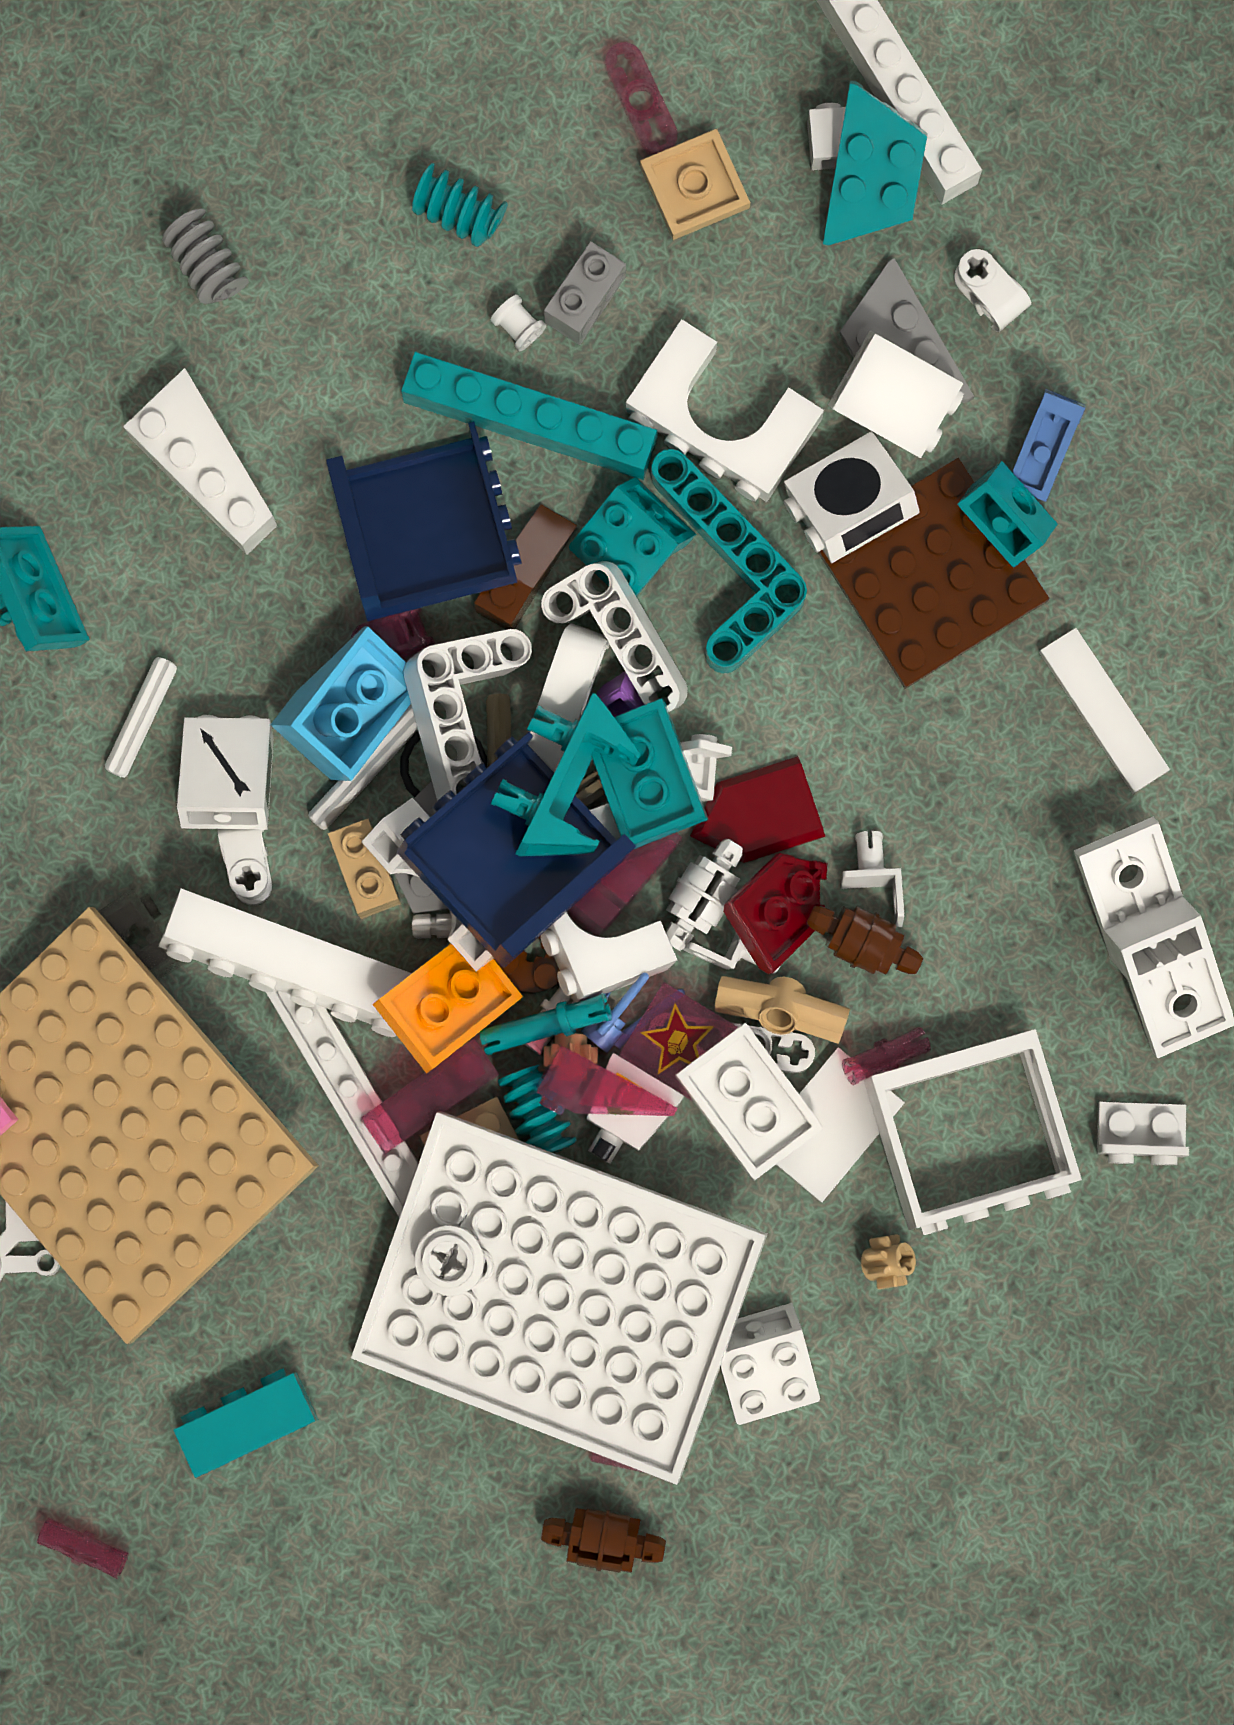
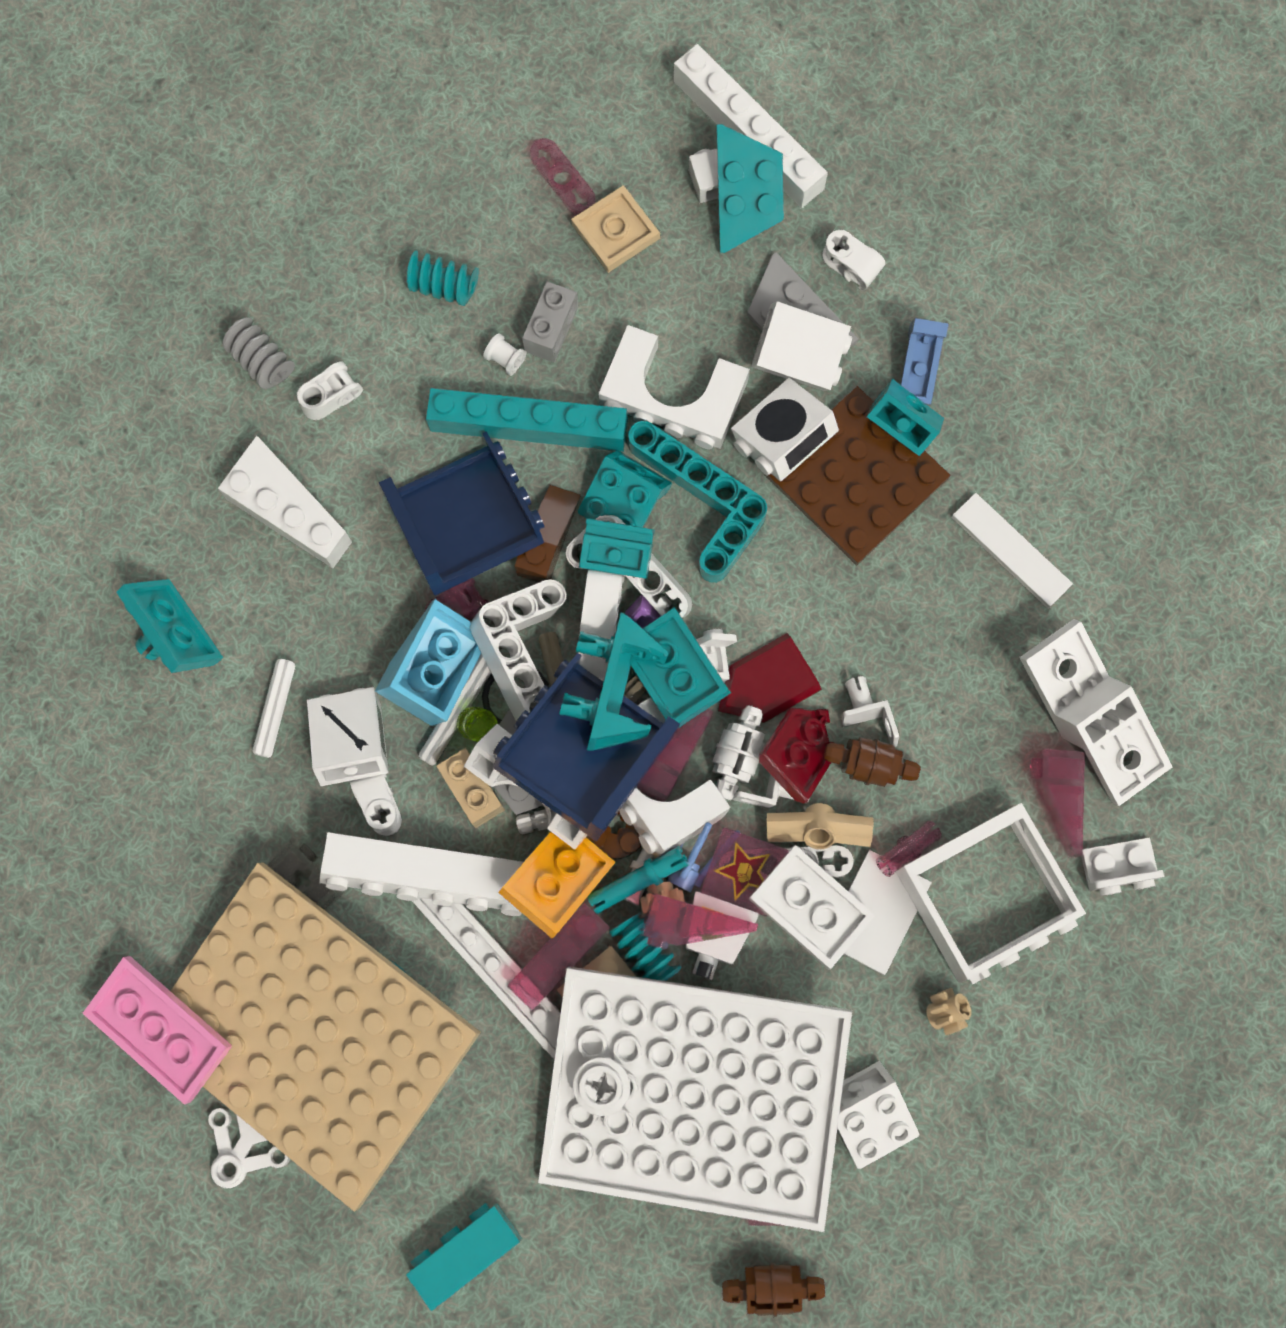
camera: 10 degrees left, 5 degrees down
none -> white piece [297,362,363,420]
none -> clear neon green wheel [457,707,497,742]
none -> teal plate [579,518,655,579]
none -> clear pink slope [1030,749,1085,858]

